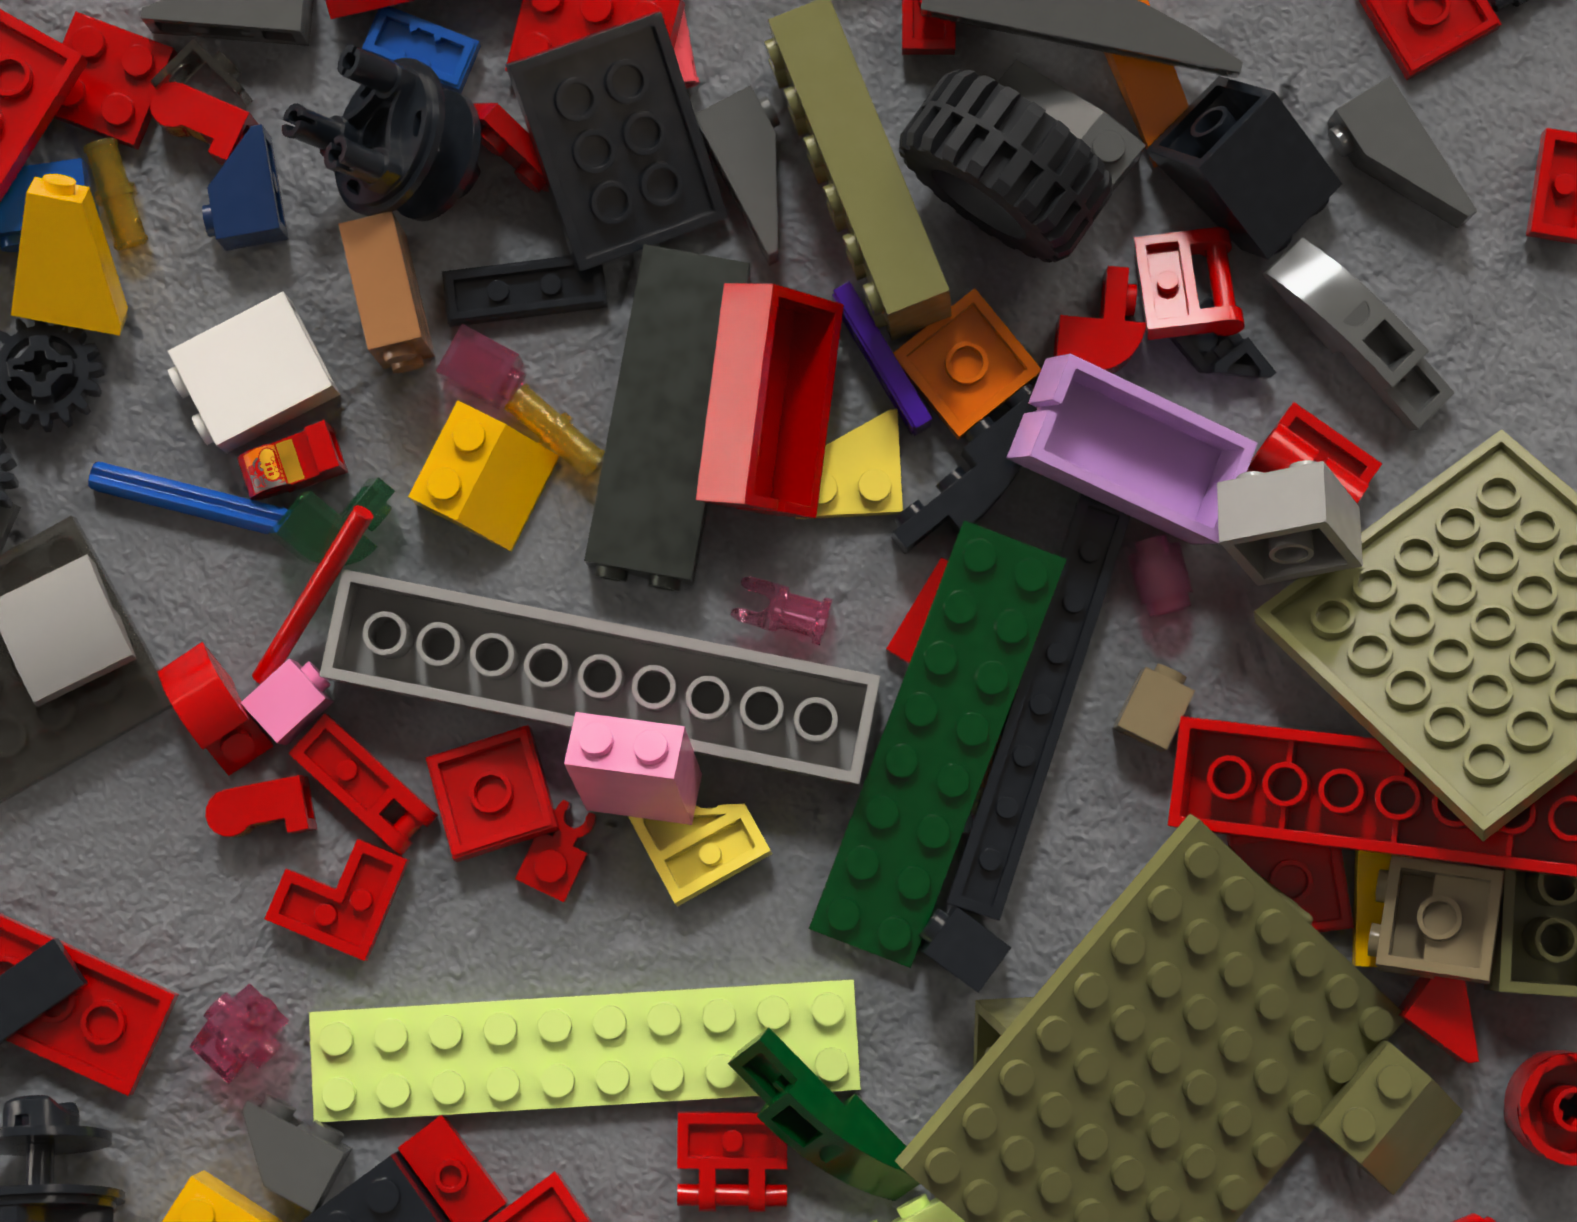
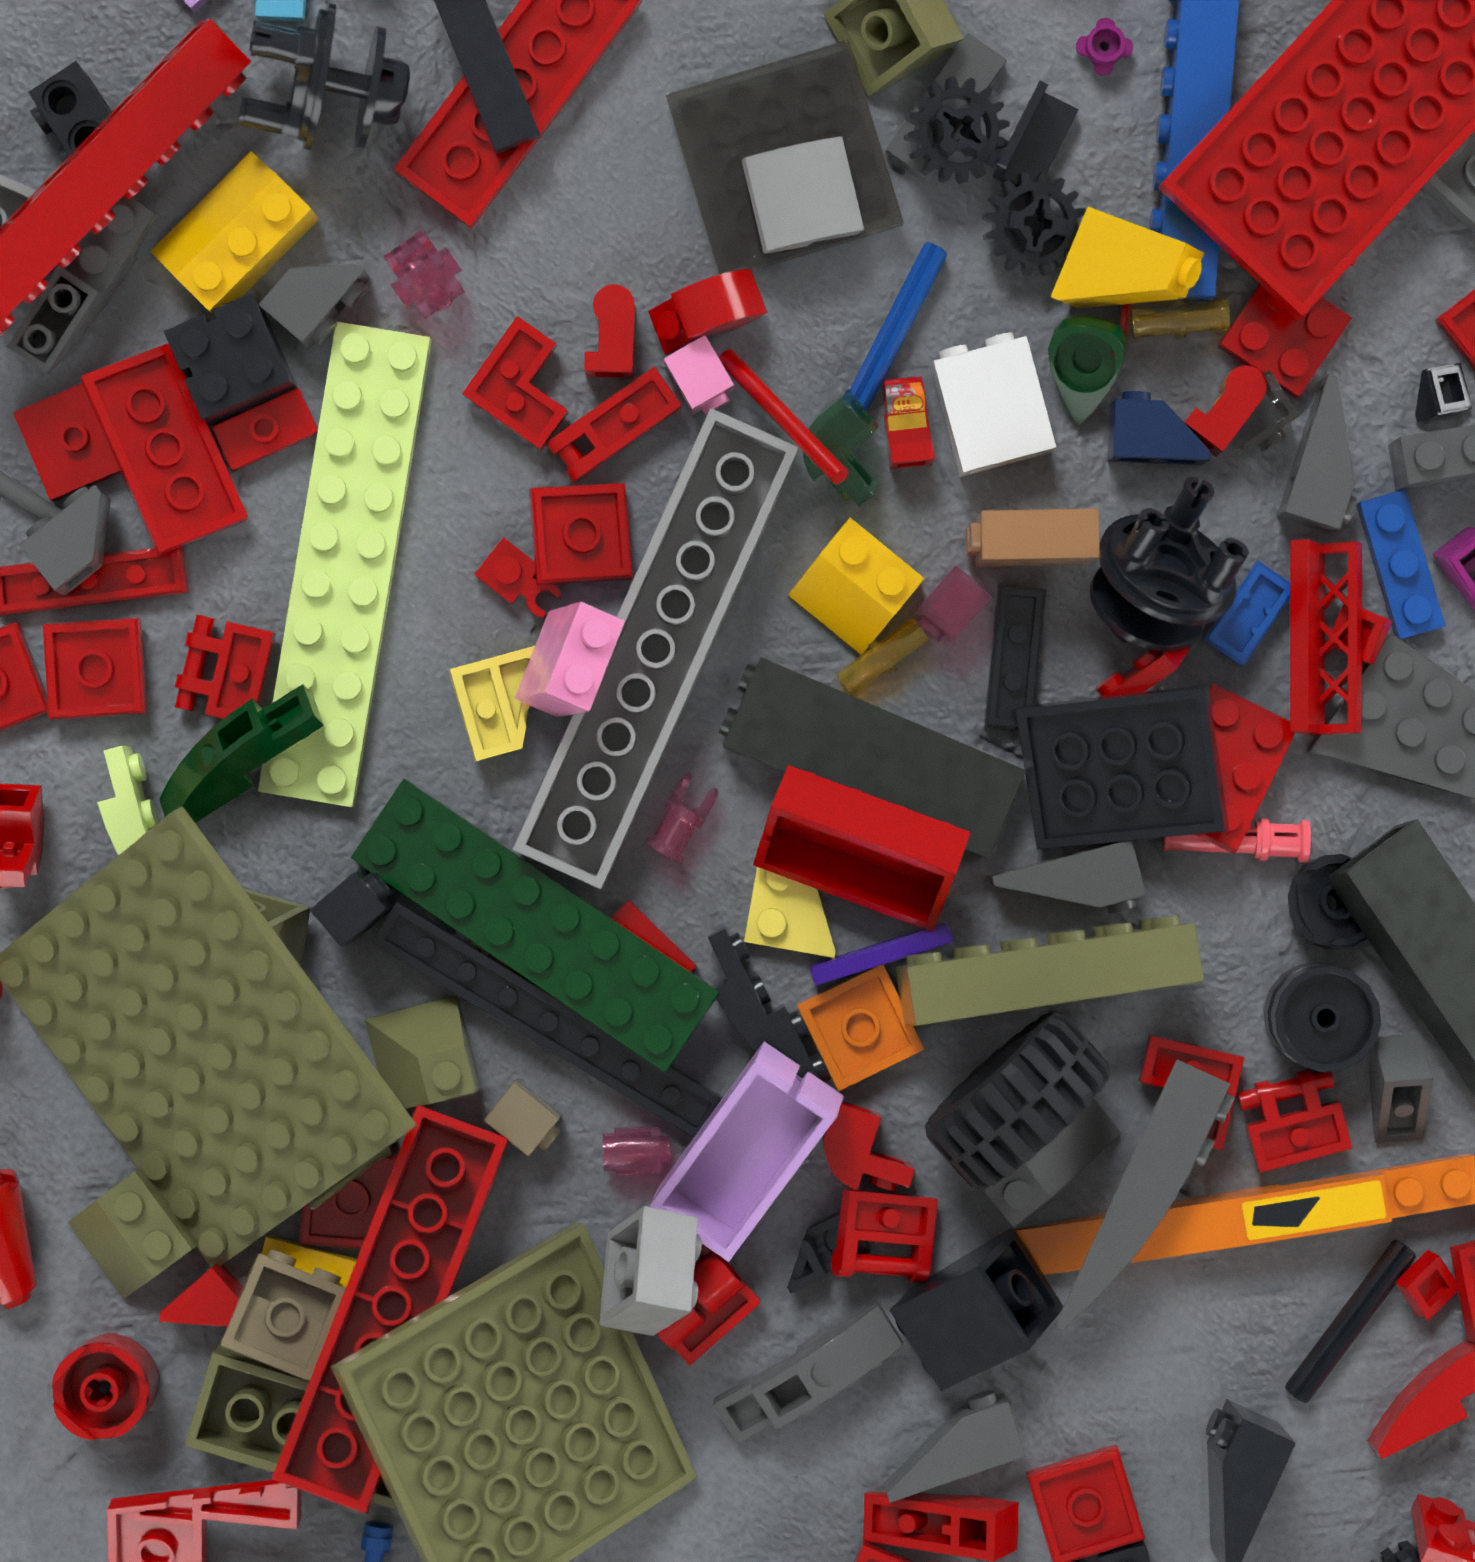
camera: 100 degrees right, 5 degrees up
none -> olive slope [365,995,481,1108]
none -> red slope [863,1492,1019,1562]
none -> dark green piece [1048,304,1132,426]

